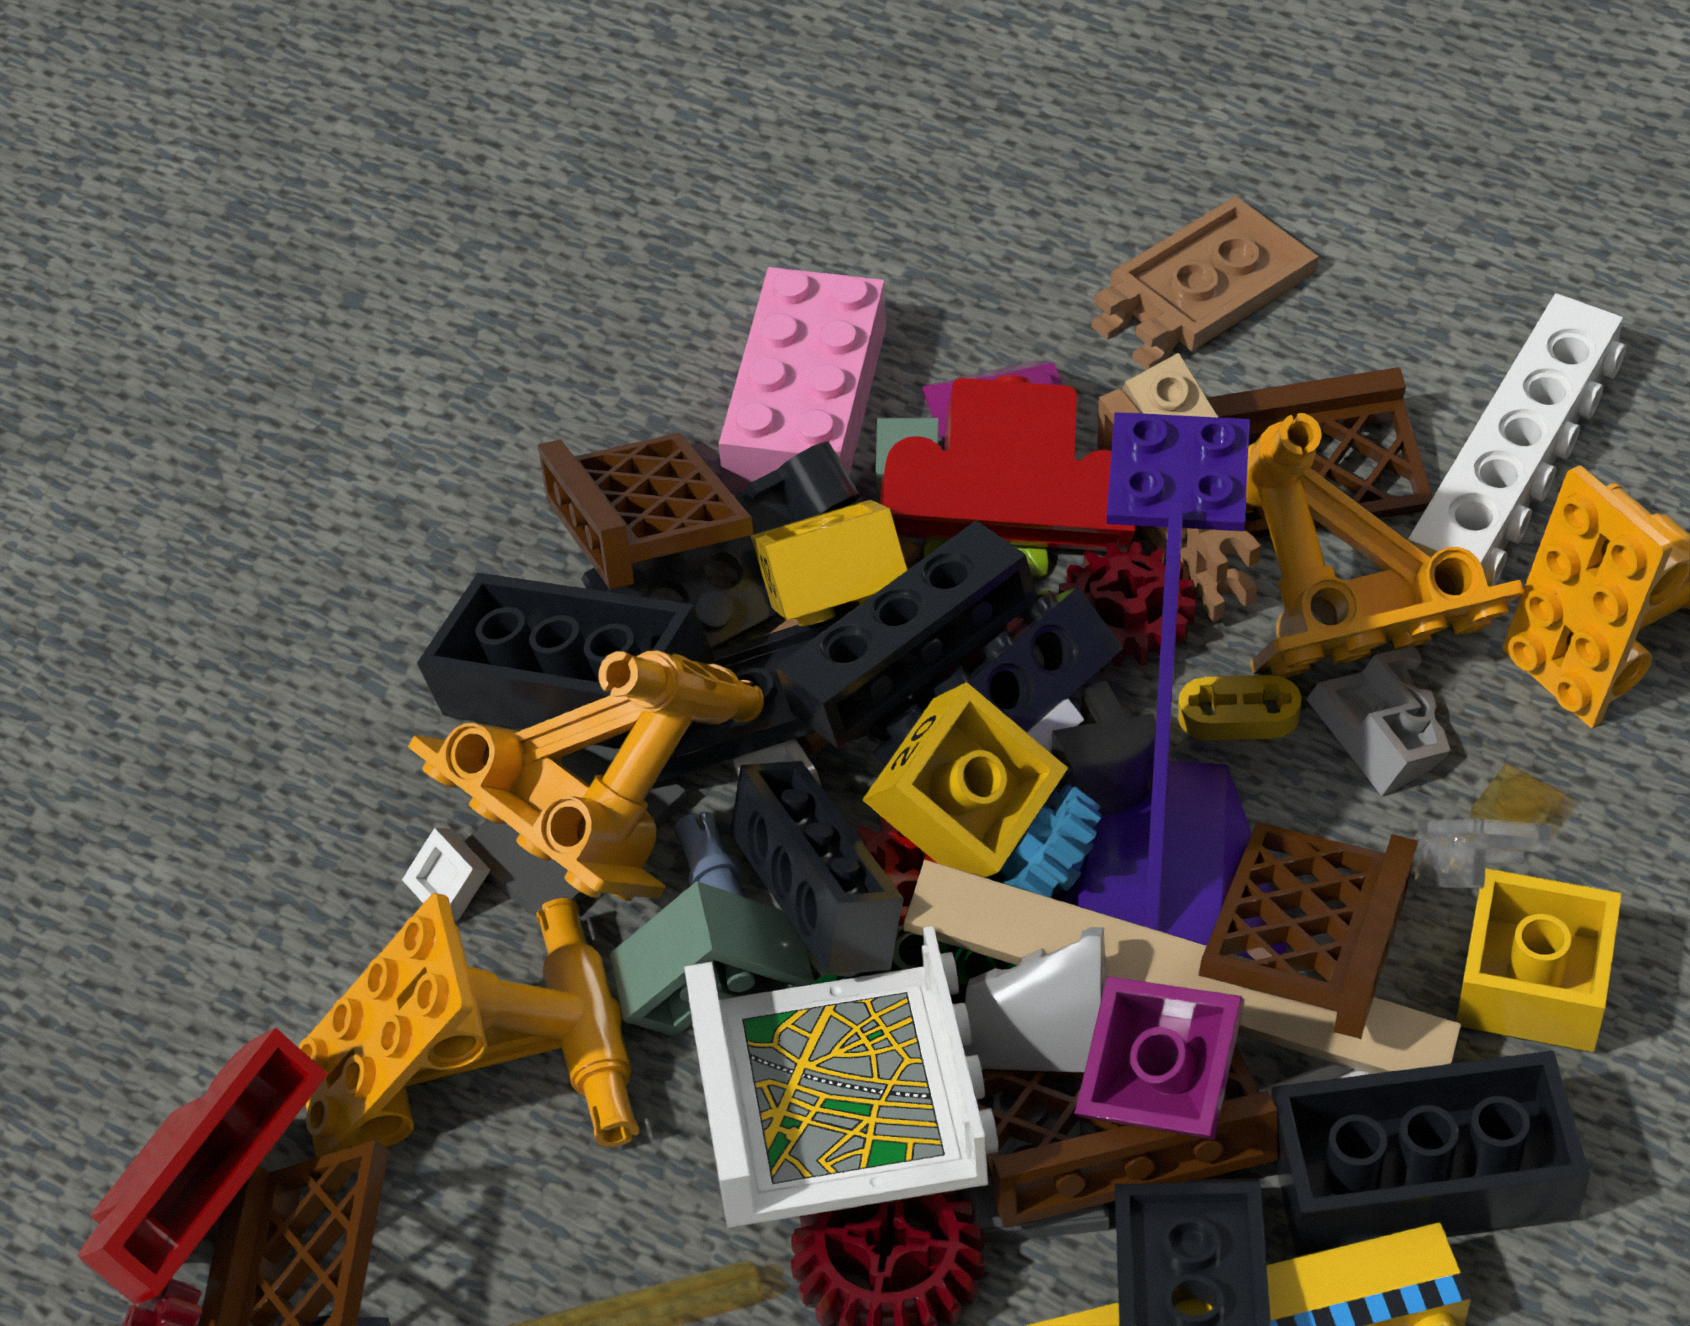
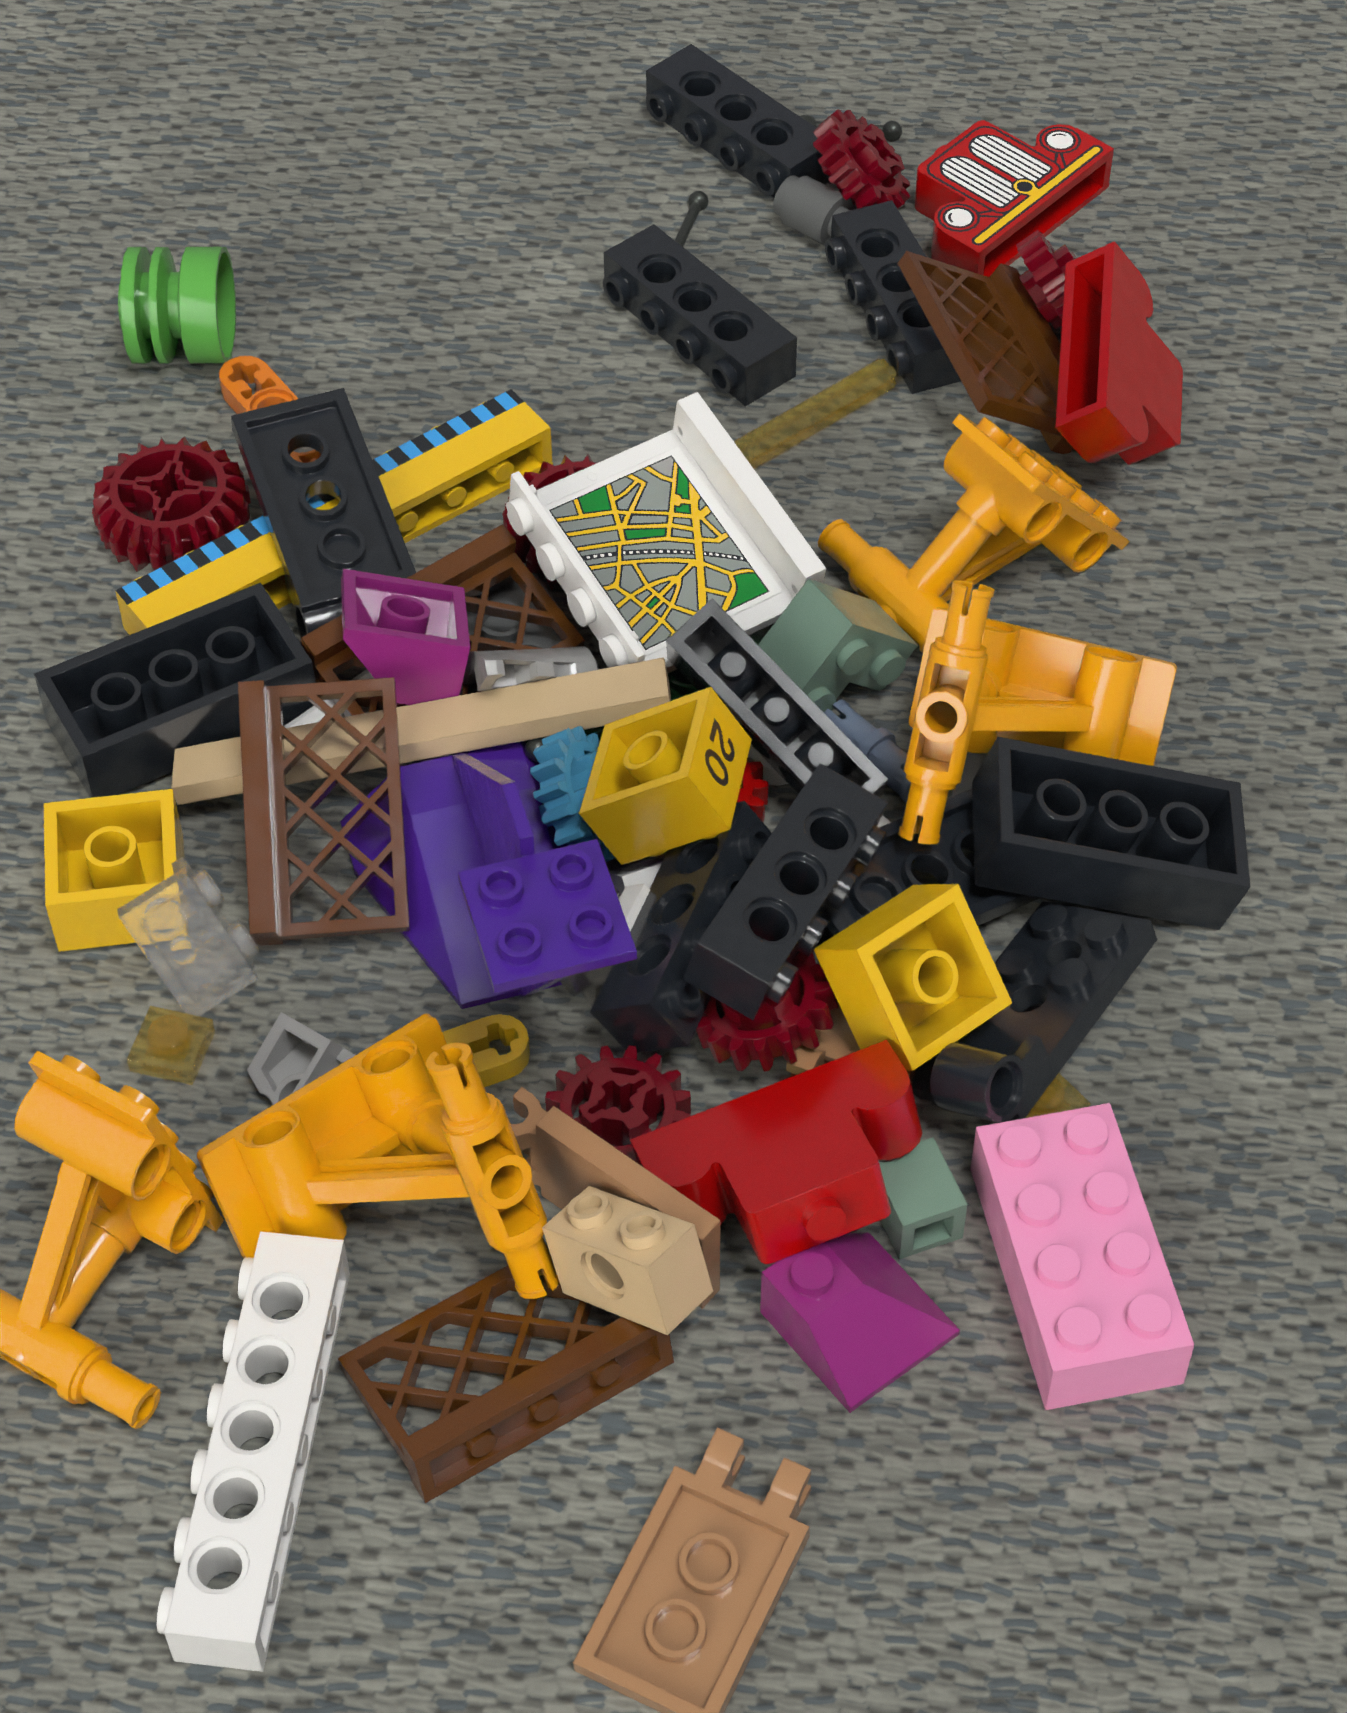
camera: 155 degrees right, 0 degrees up
reddish brown fence [538,433,754,590] -> none

